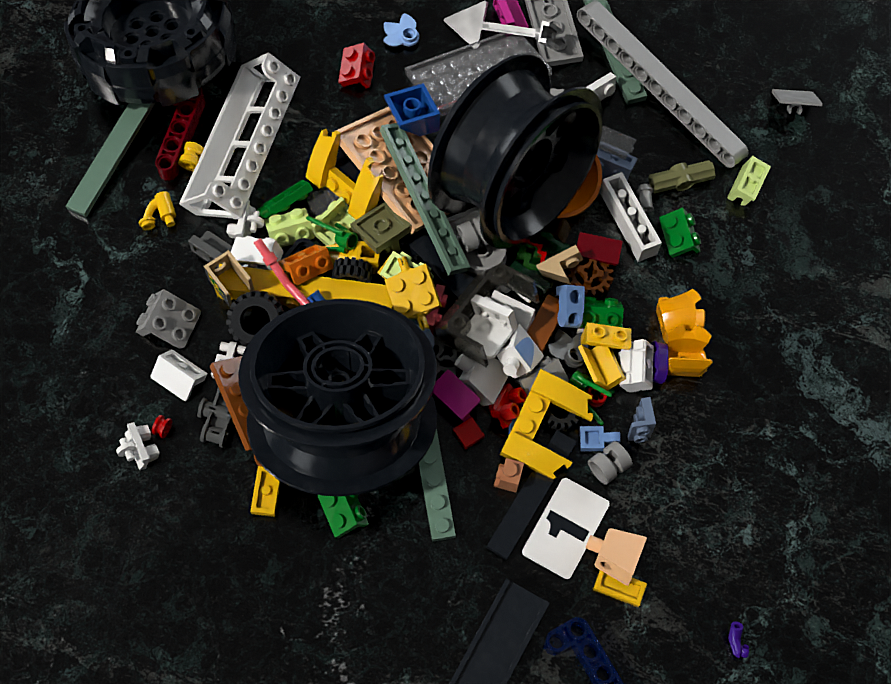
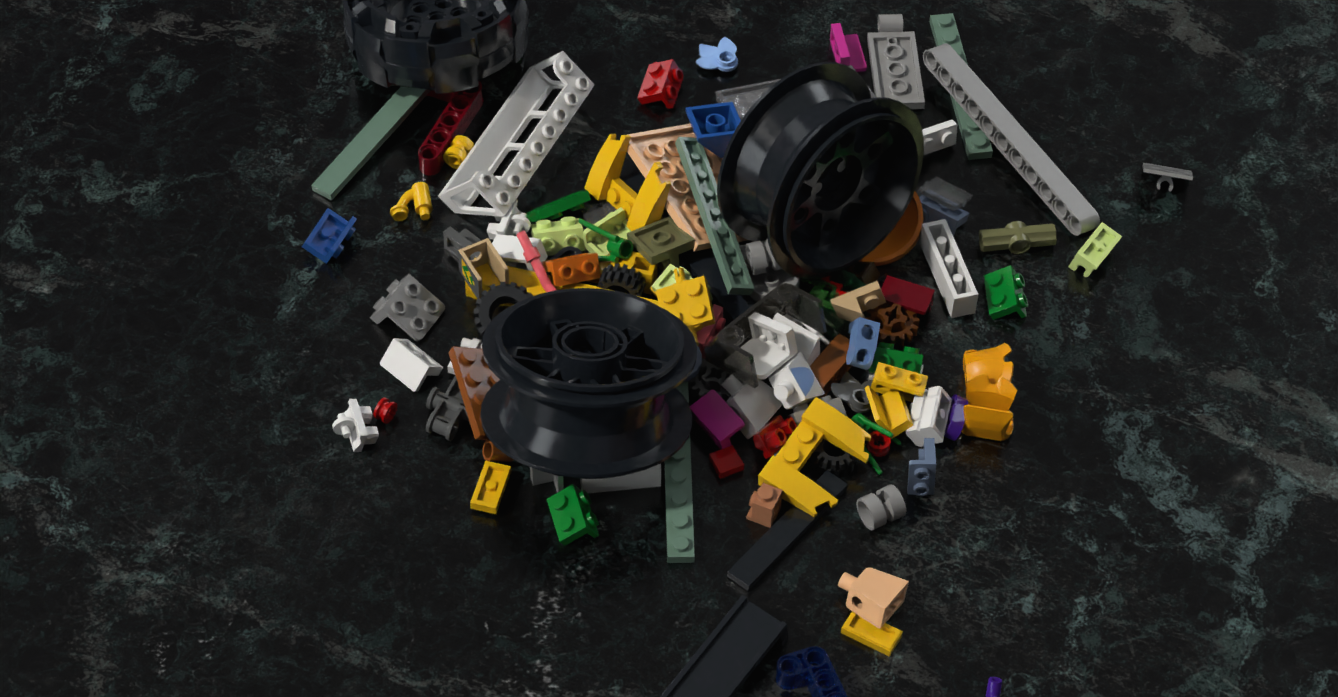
camera: 10 degrees right, 15 degrees down
piece [444,1,563,50] -> none
white sticker [522,478,609,579] -> none
medium blue plate [580,426,620,451] -> none
light grey pin [636,184,654,213] -> none
none -> blue bracket [302,208,357,264]

